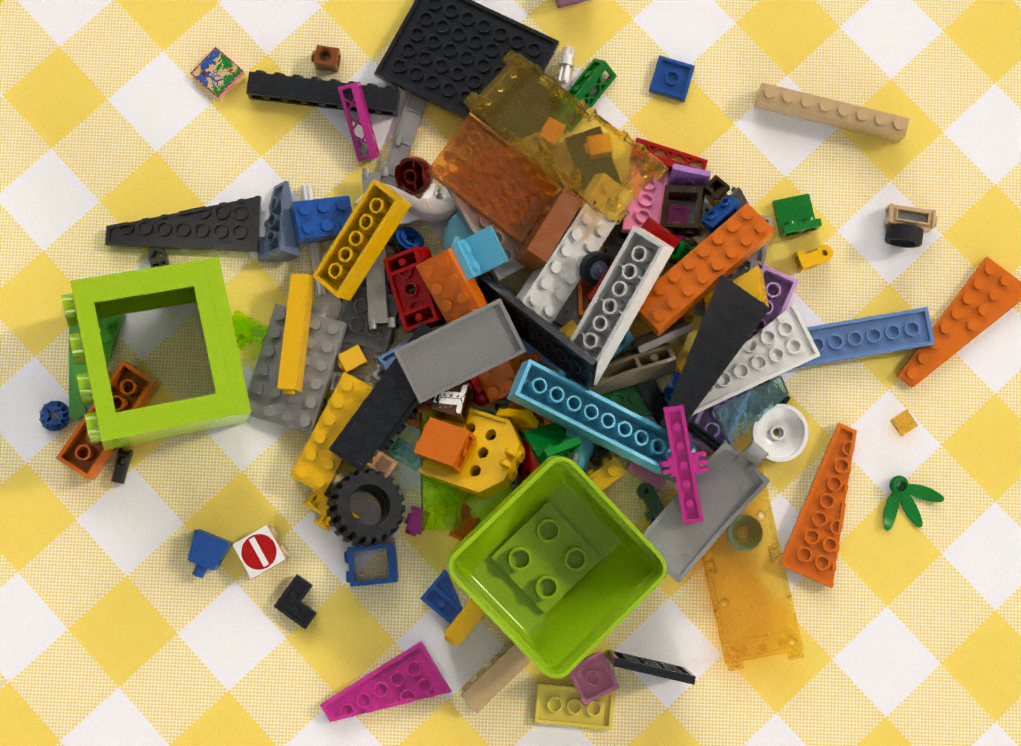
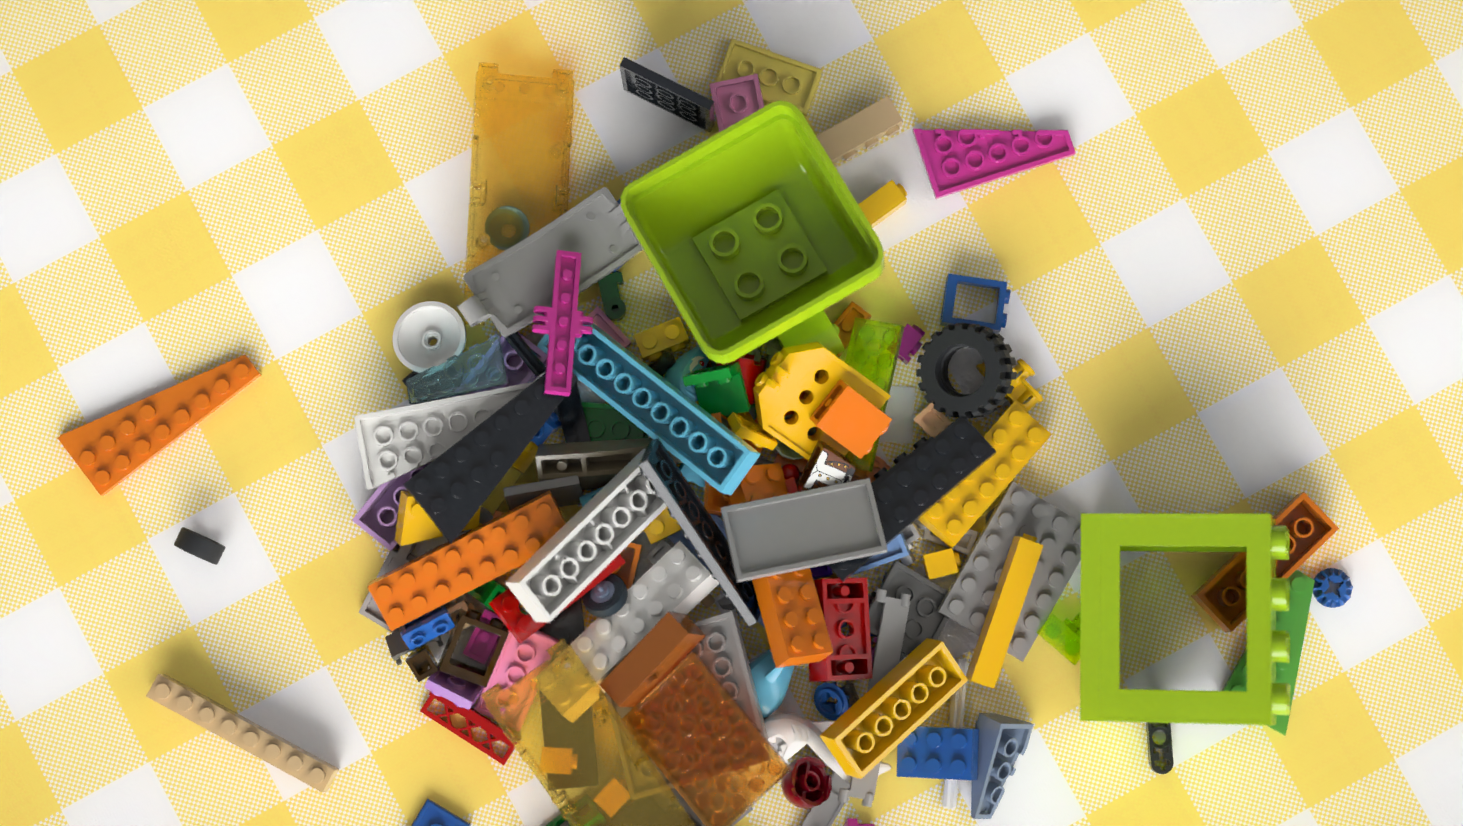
camera: 165 degrees left, 0 degrees up
black wing [105,196,262,252] -> none
black bar [111,448,133,484] -> none
blue torso [188,529,233,578] -> none
piece [232,525,289,579] -> none
black plate [273,574,318,629] -> none
clear light blue brick [388,437,423,471] -> none
blue wing [420,569,463,624] -> none
medium azure bracket [451,226,508,280] -> none
green bracket [772,194,822,238] -> none
orange wing [778,423,857,588] -> none
yellow leg [793,245,833,272] -> none
medium blue plate [793,307,935,369] -> none
tan window [883,203,938,232] -> none
green plant [883,475,944,531] -> none
clear yellow tile [890,410,918,436] -> none

